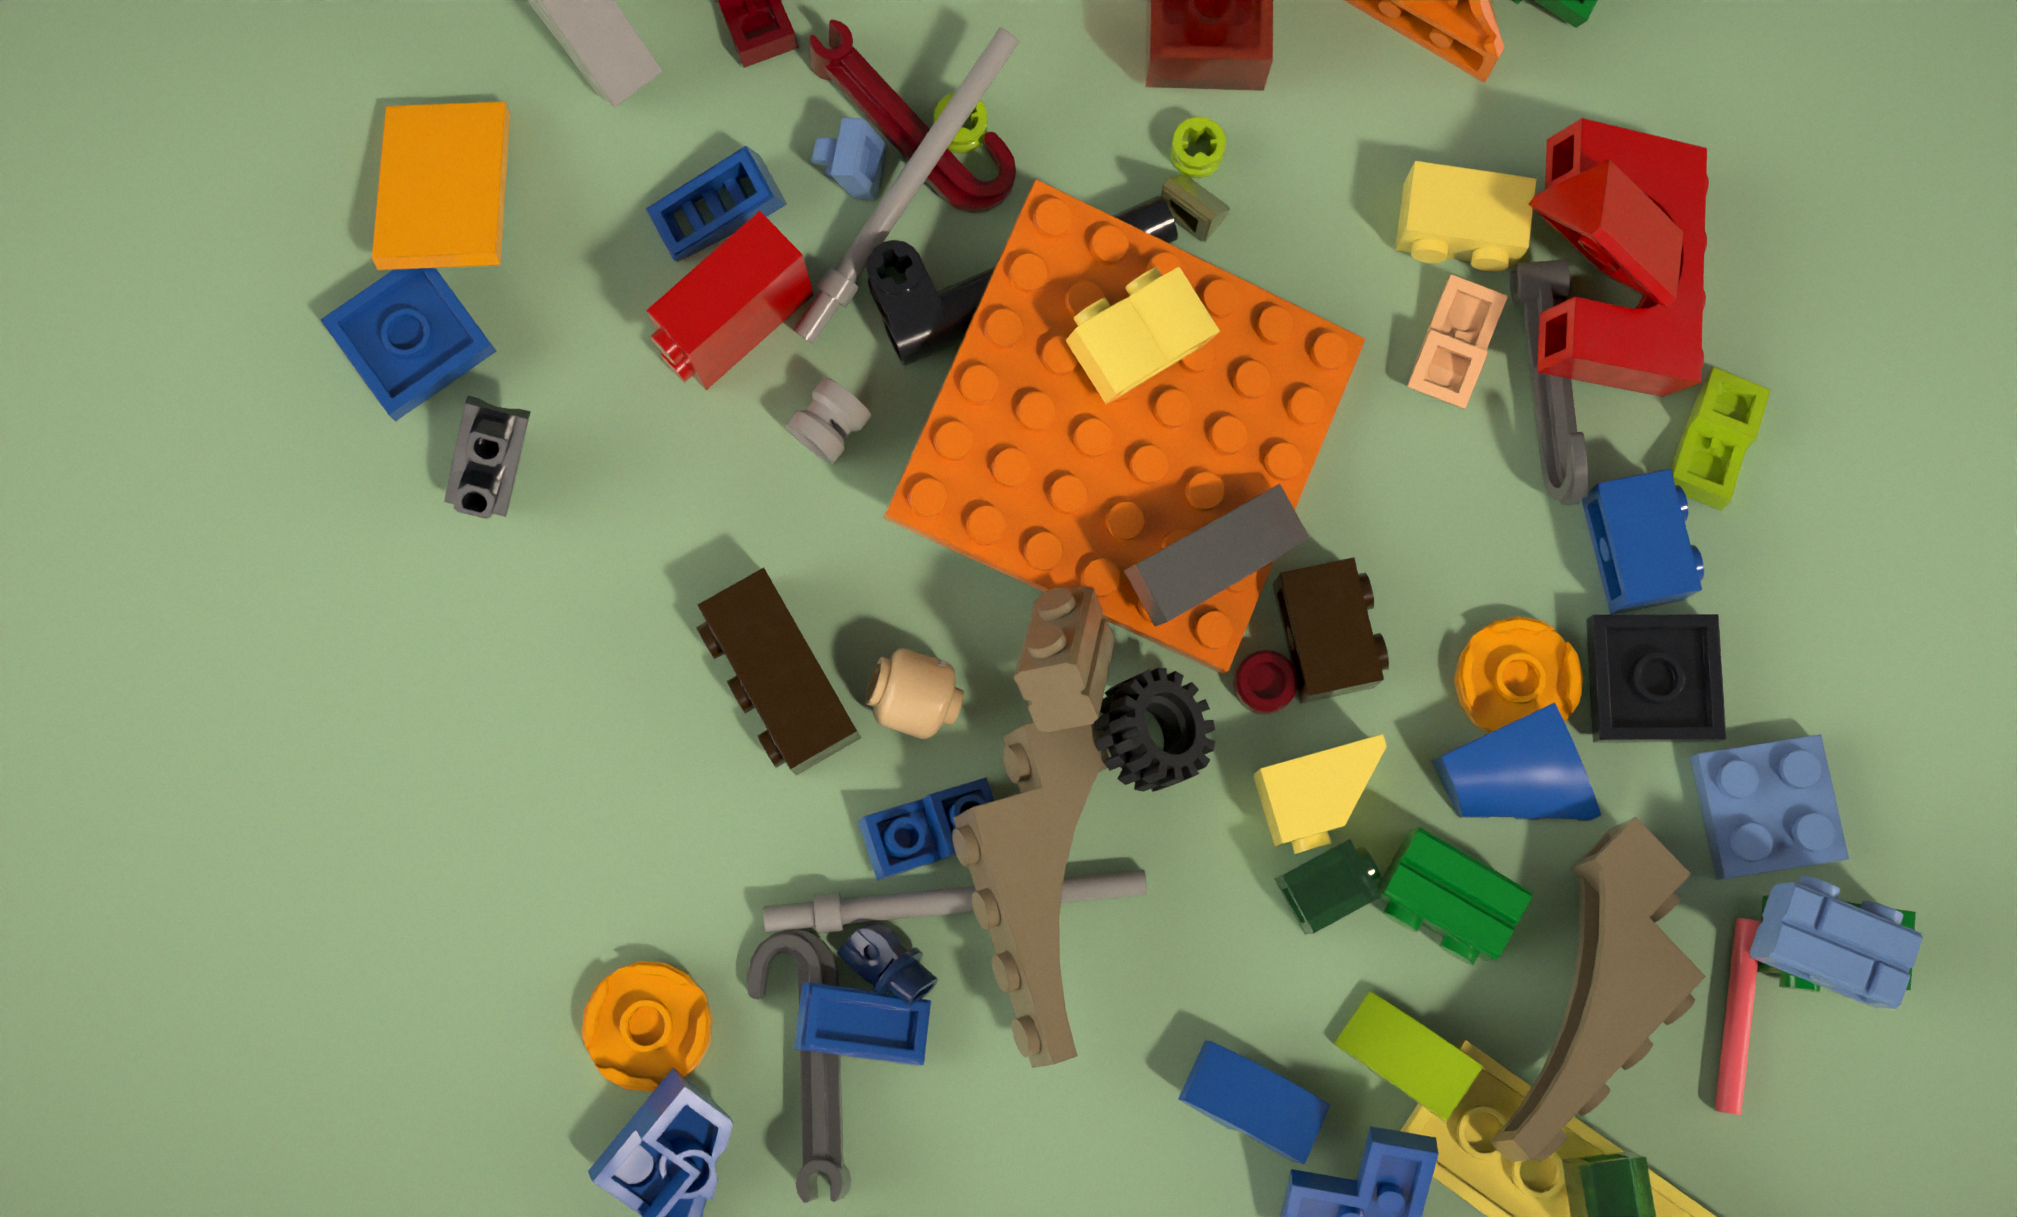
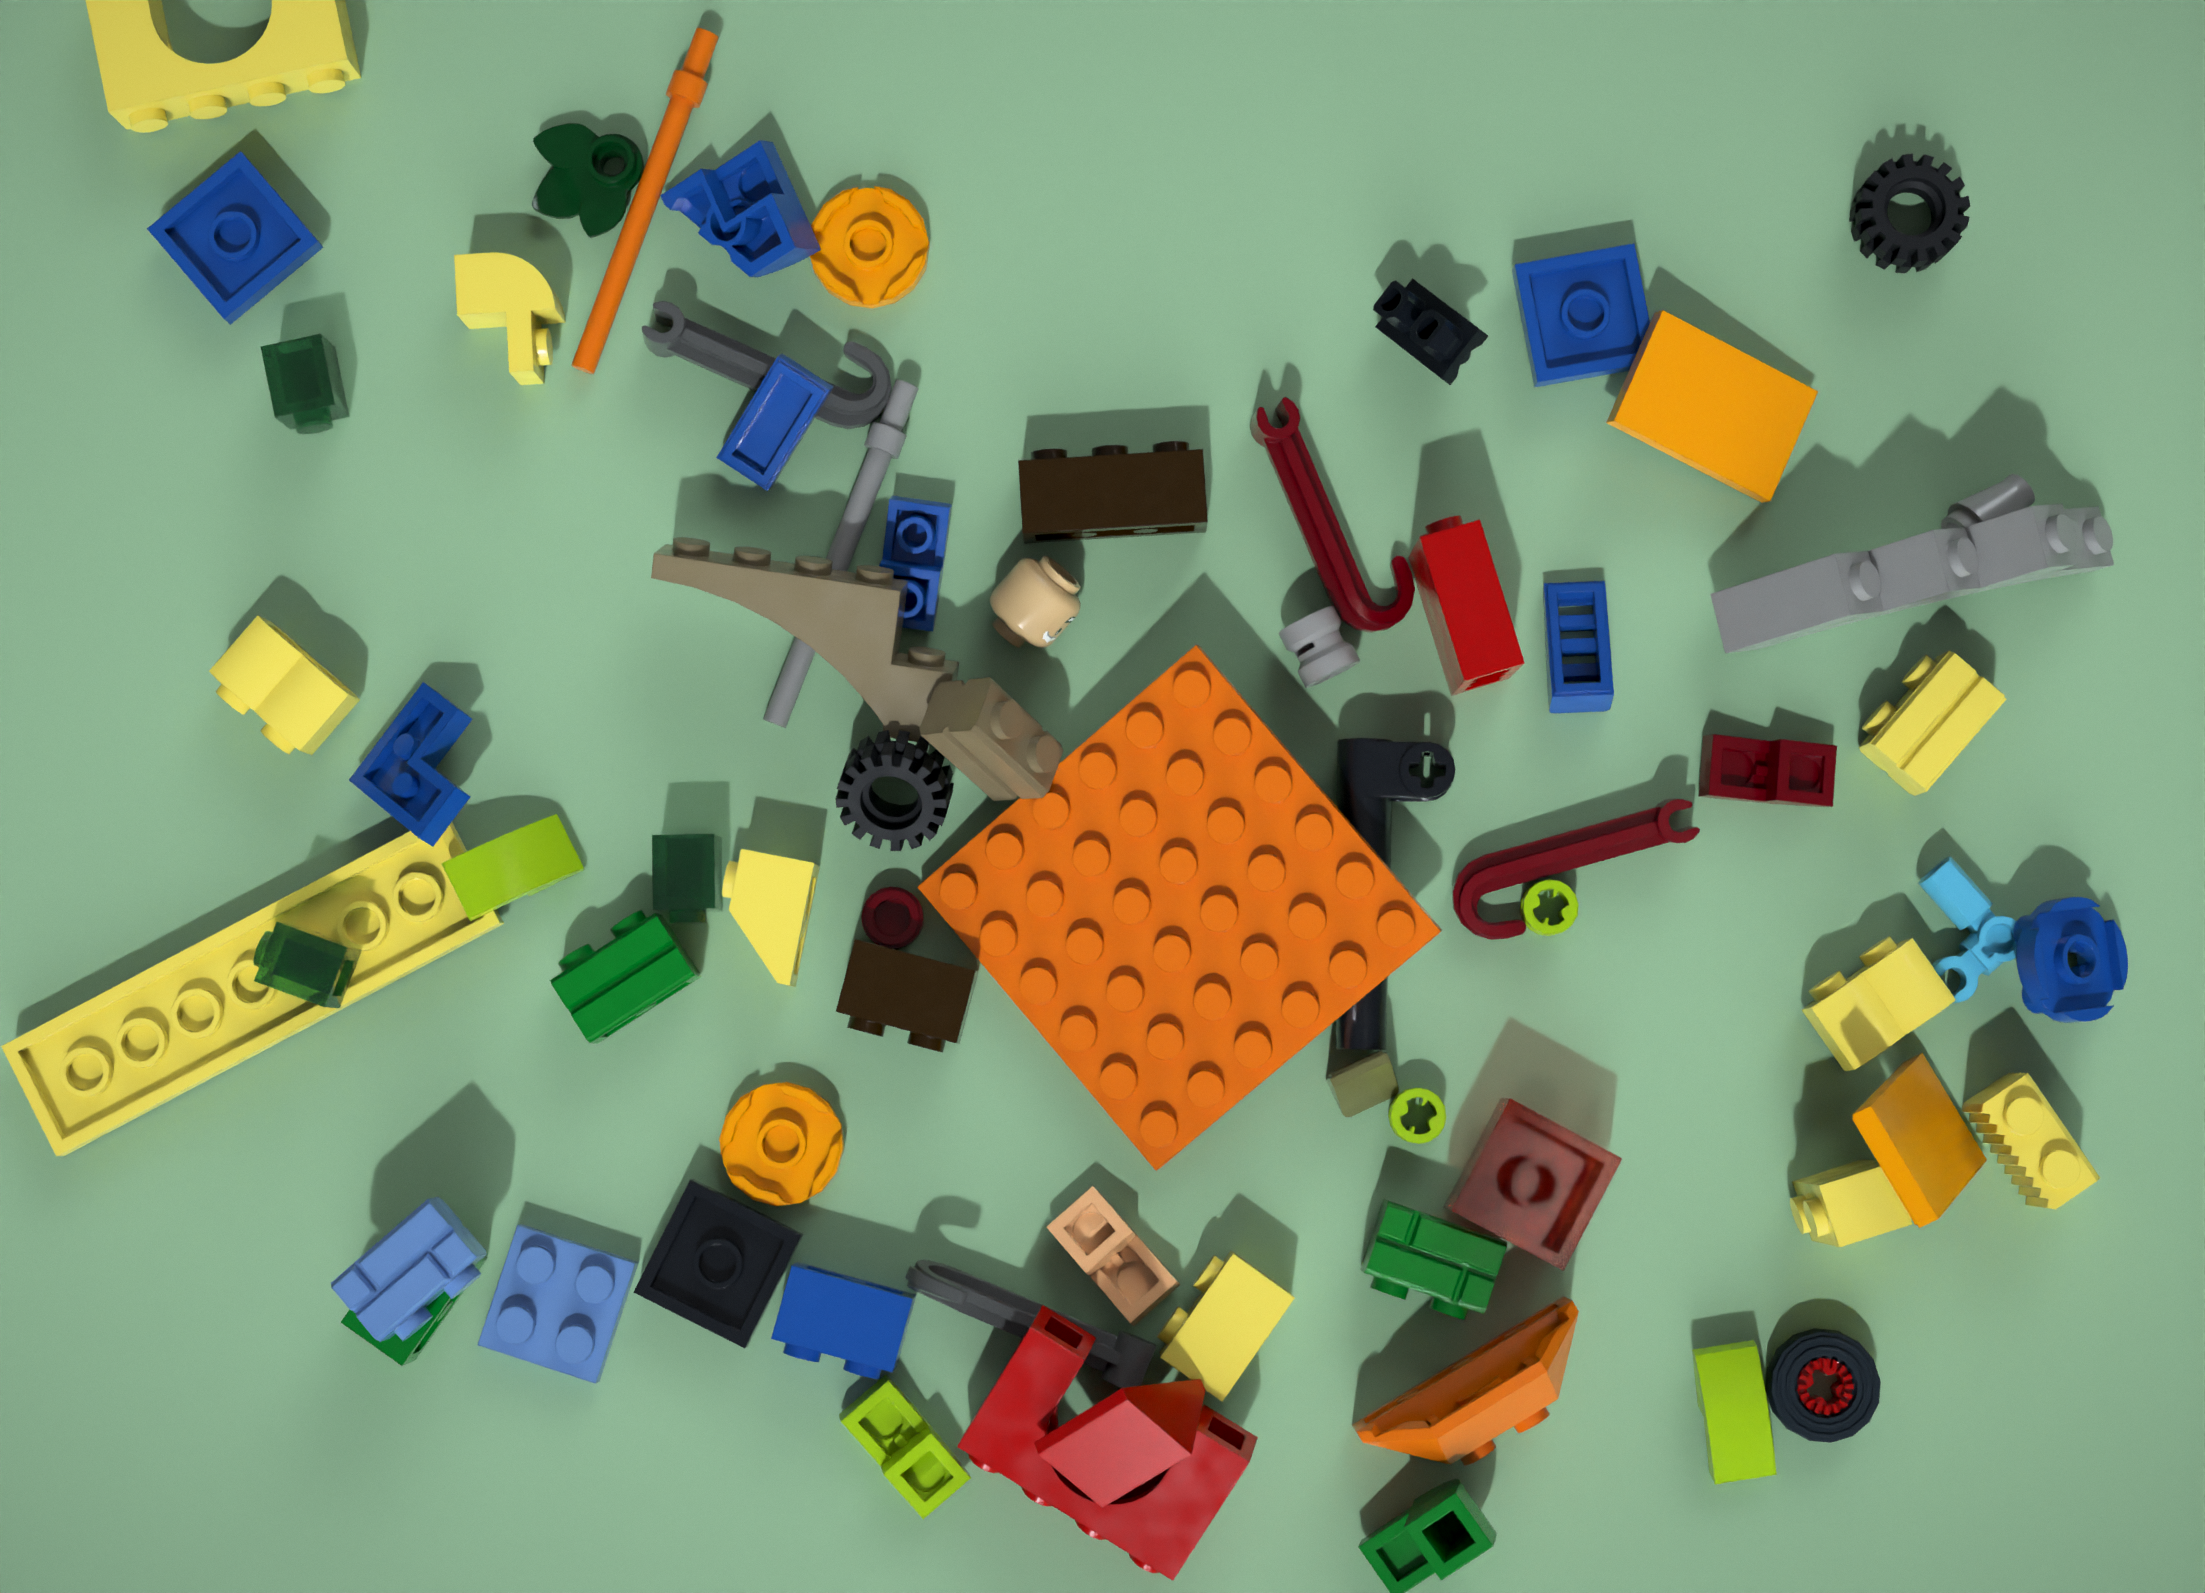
camera: 120 degrees right, 5 degrees up
light grey bar [793,28,1019,344] -> none
medium blue tile [811,118,888,200] -> none
dark blue piece [837,923,938,1006] -> none
light yellow brick [1065,267,1220,404] -> none
dark grey slope [1124,484,1310,626] -> none
blue slope [1178,1040,1331,1164] -> none
blue slope [1431,703,1601,821] -> none
dark tan arch [1491,817,1706,1162] -> none
coral bar [1714,918,1762,1115] -> none
none -> dark red piece [1250,397,1415,633]
none -> green brick [1360,1199,1507,1320]
none -> black tyre [1849,154,1970,273]

